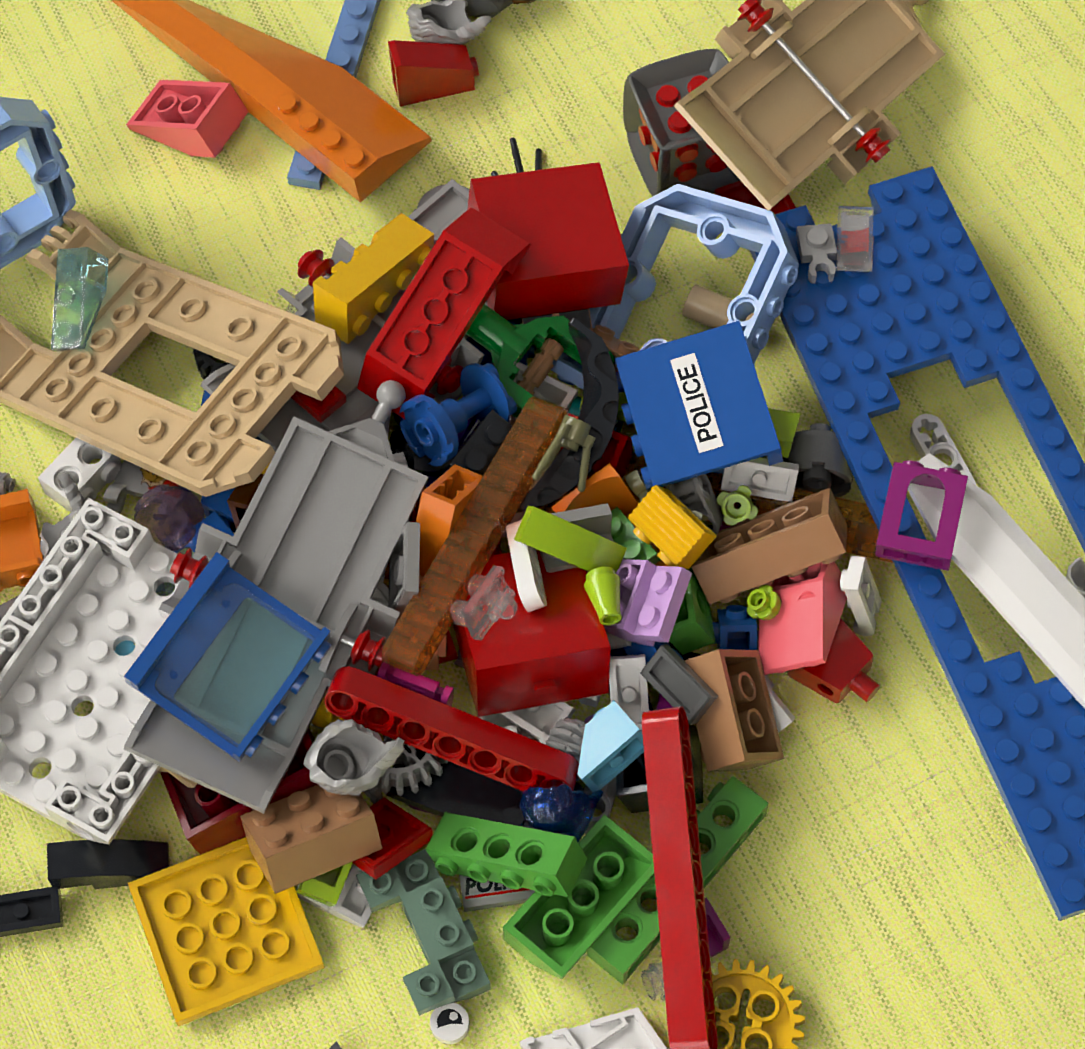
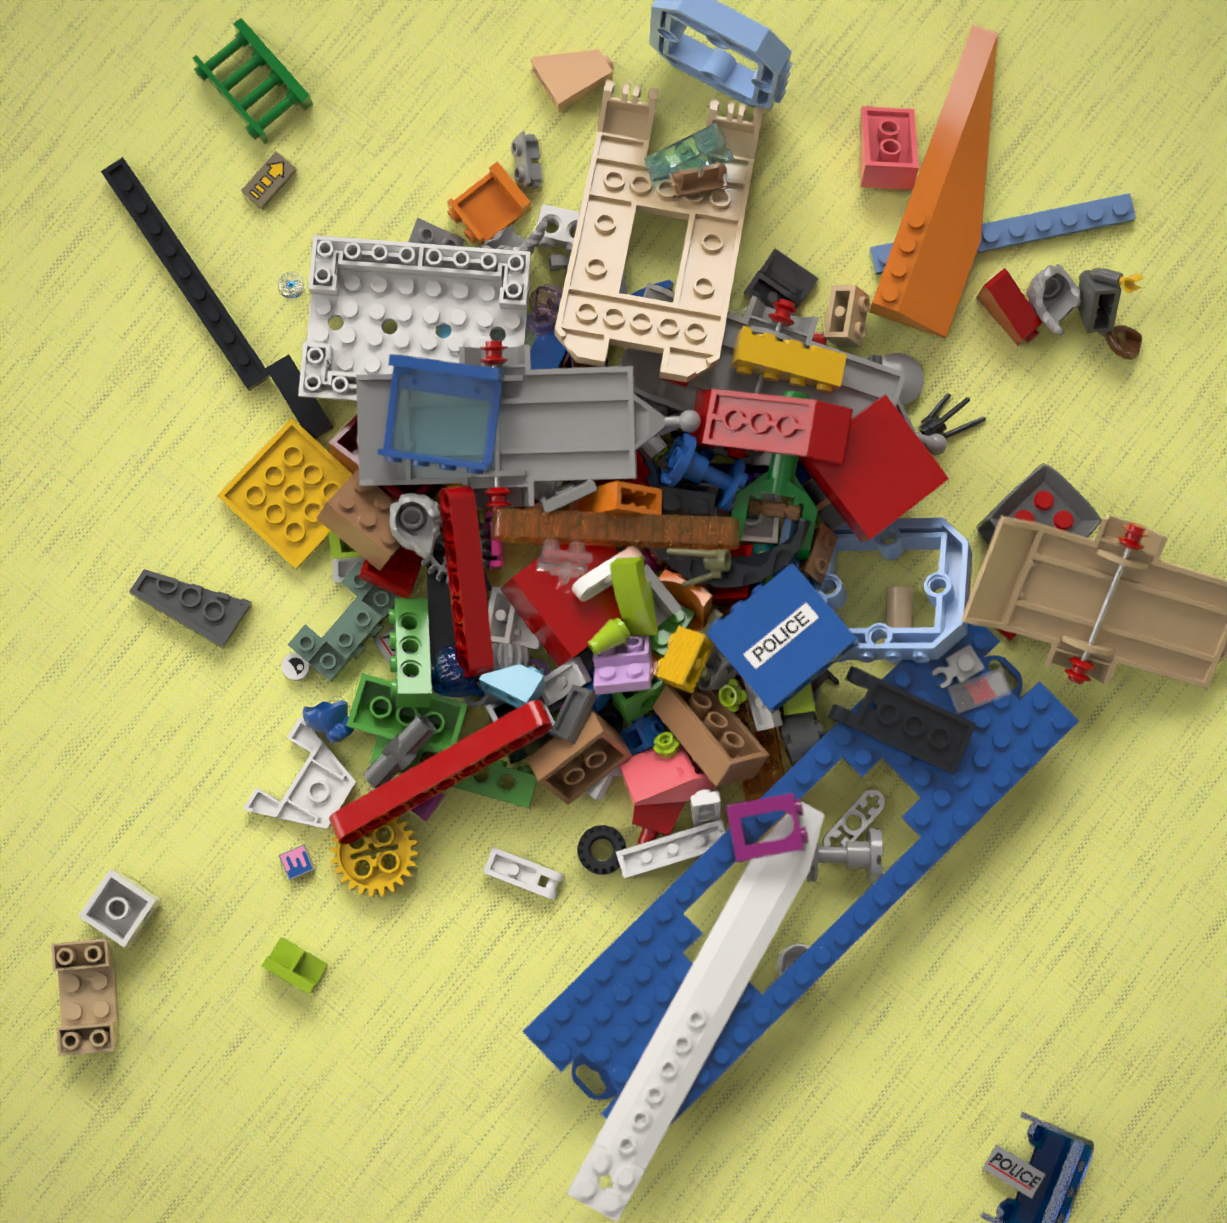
camera: 60 degrees right, 20 degrees up
none -> blue hair [302,700,355,743]
none -> dark grey piece [364,714,437,788]
none -> white plate [483,847,565,900]
none -> black tyre [577,825,627,875]
none -> white fence [616,819,725,878]
none -> medium nougat hinge [669,161,728,197]
none -> black slope [744,248,819,315]
none -> light grey piece [807,828,883,883]
none -> tan brick [823,285,870,347]
none -> black hinge [828,666,976,775]

